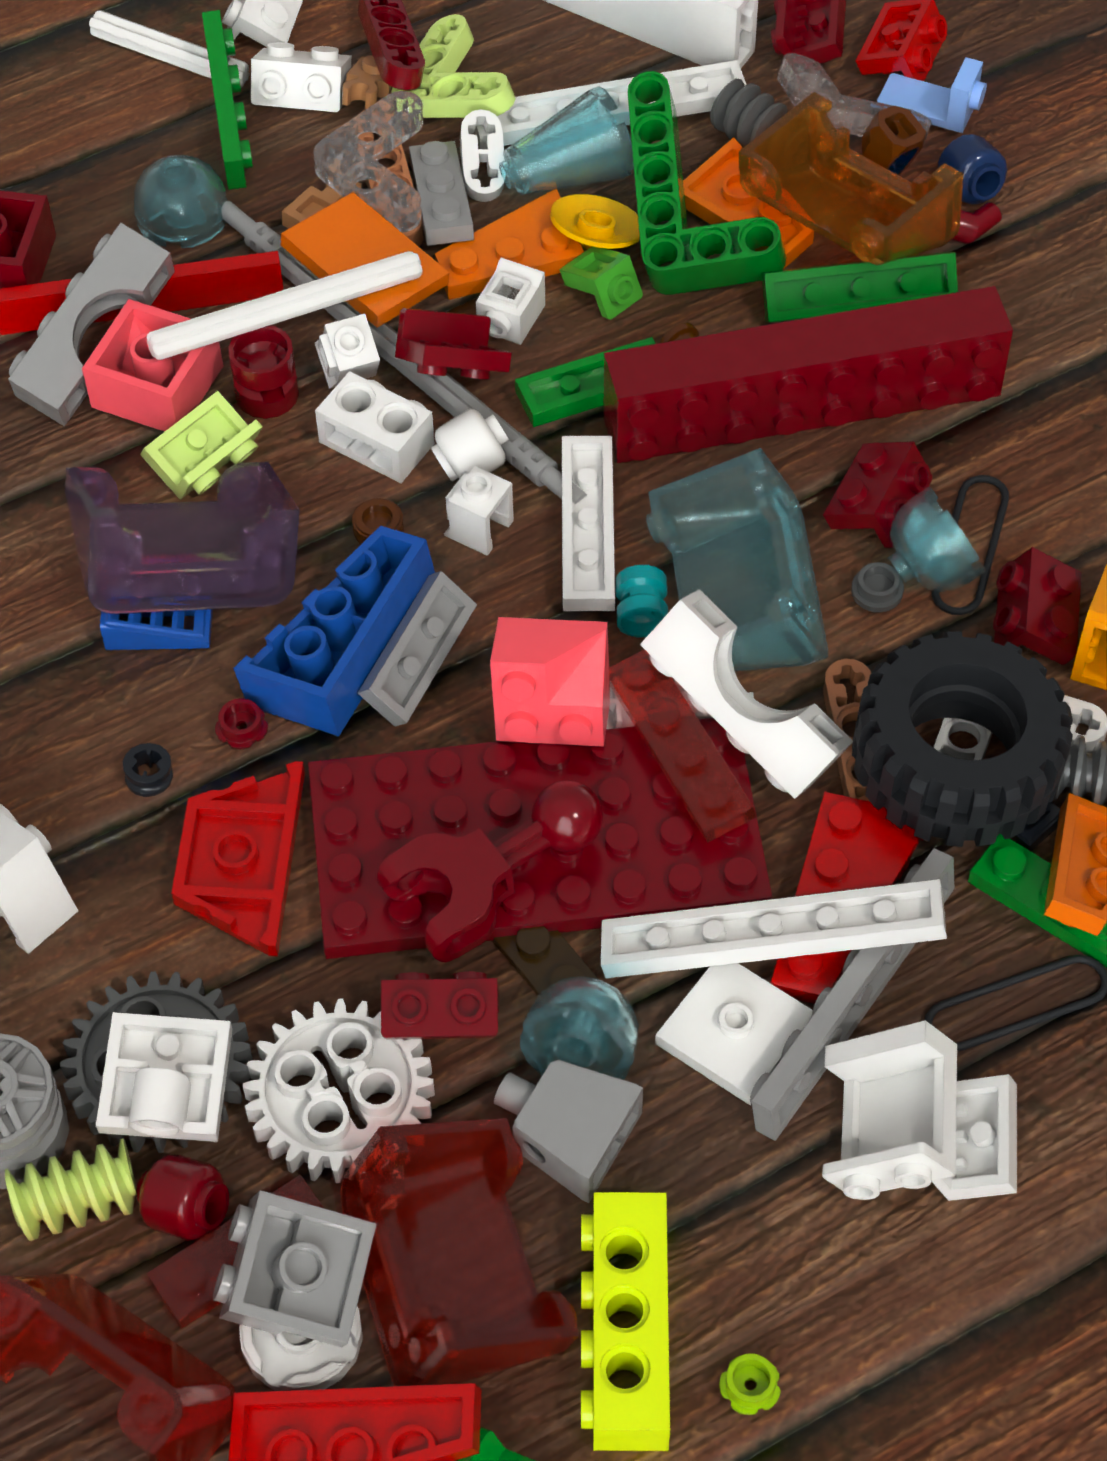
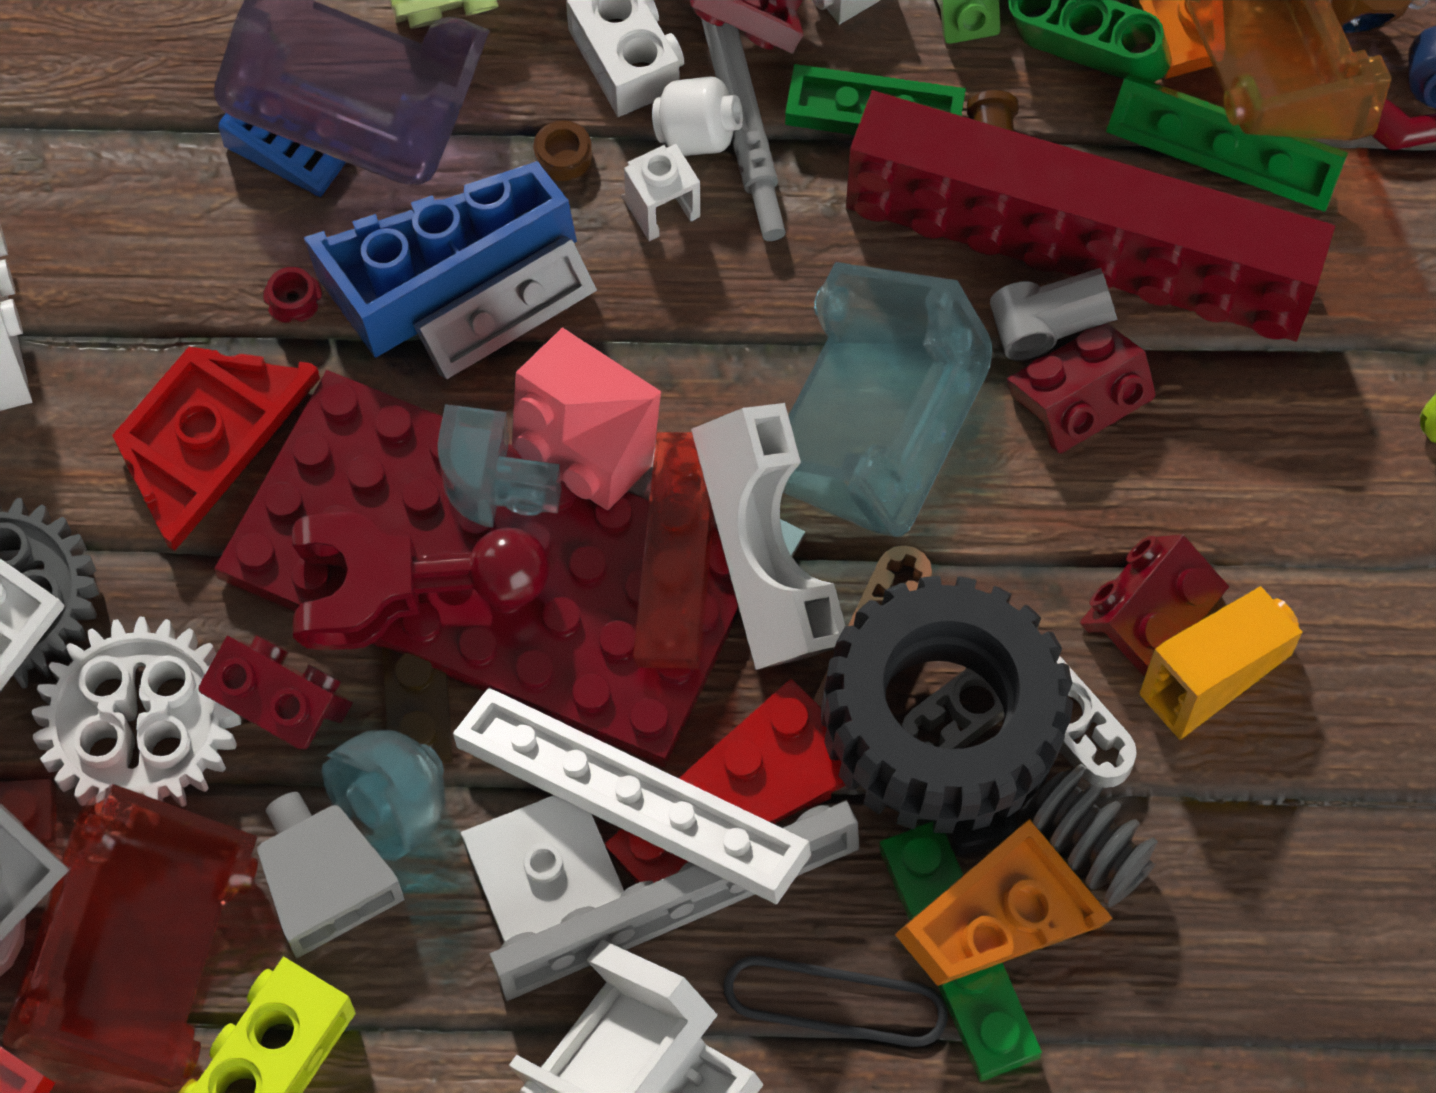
camera: 30 degrees right, 10 degrees up
black bush [123,743,173,797] -> none
white plate [562,436,615,611] -> none
teal wheel [616,565,668,638] -> none
dark grey plate [851,562,904,612] -> none
clear light blue cylinder [888,487,987,592] -> none
black piece [932,475,1009,615] -> none
none -> clear light blue brick [438,404,562,527]
none -> light grey piece [990,268,1118,361]

